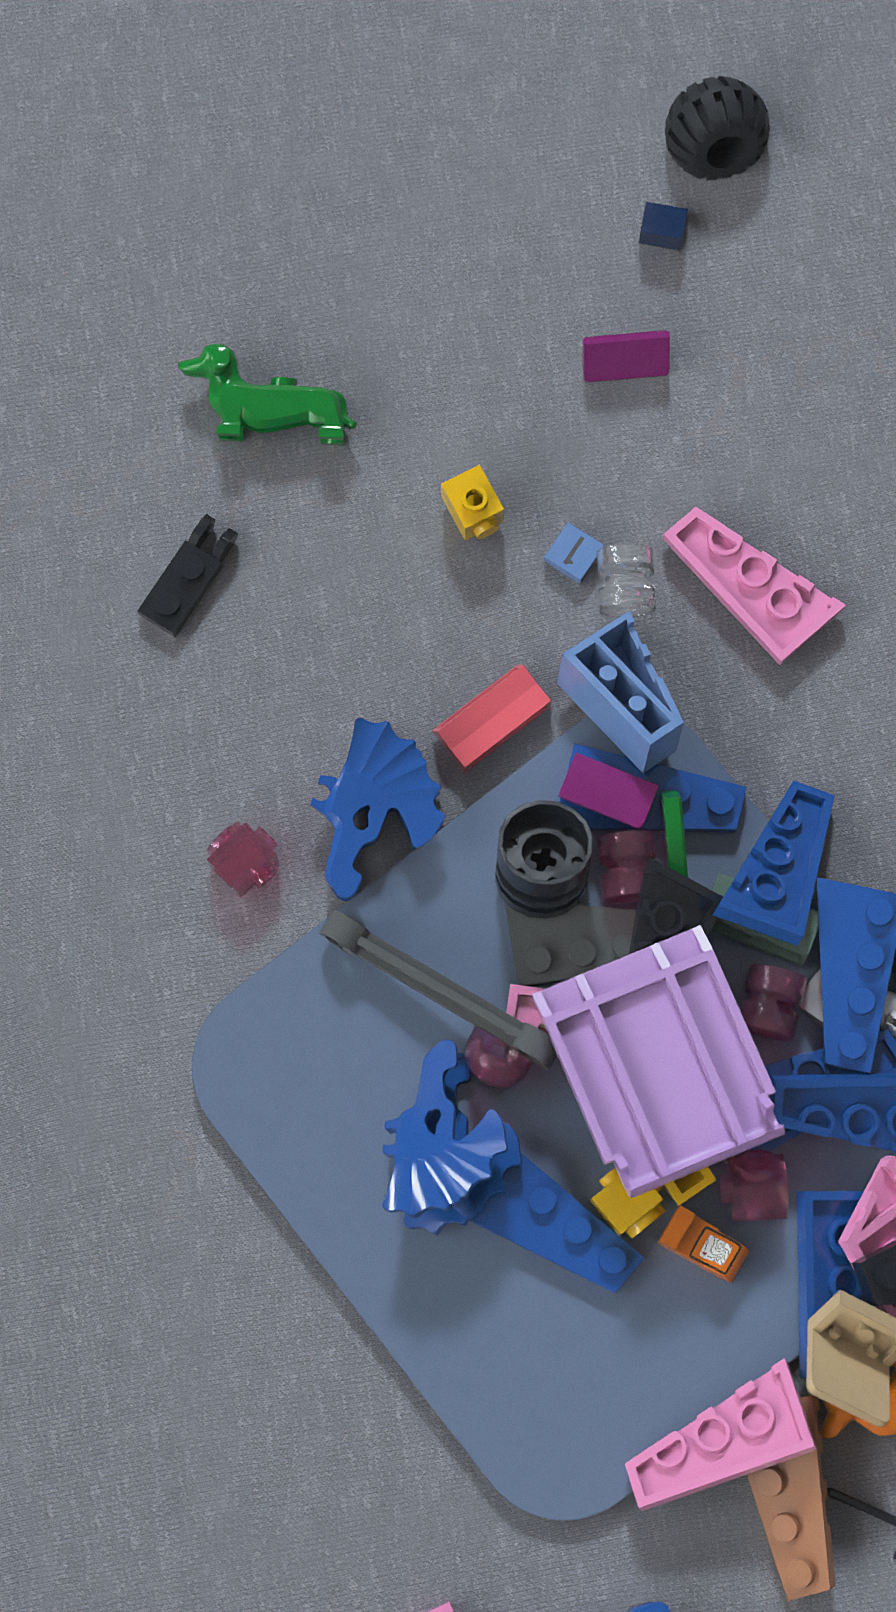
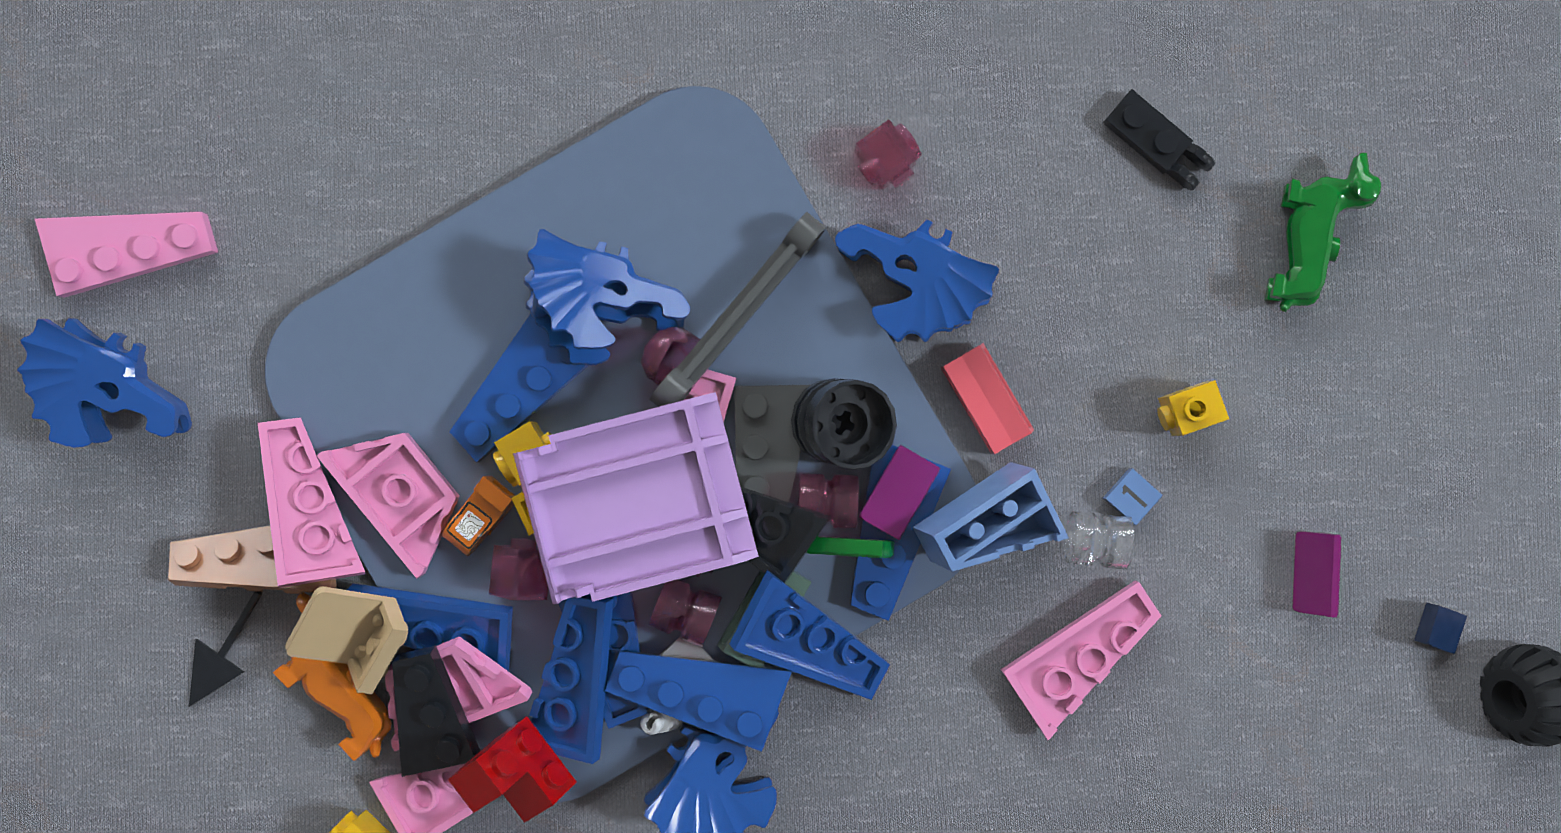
camera: 95 degrees right, 10 degrees up
none -> bright pink wing [317,433,460,579]

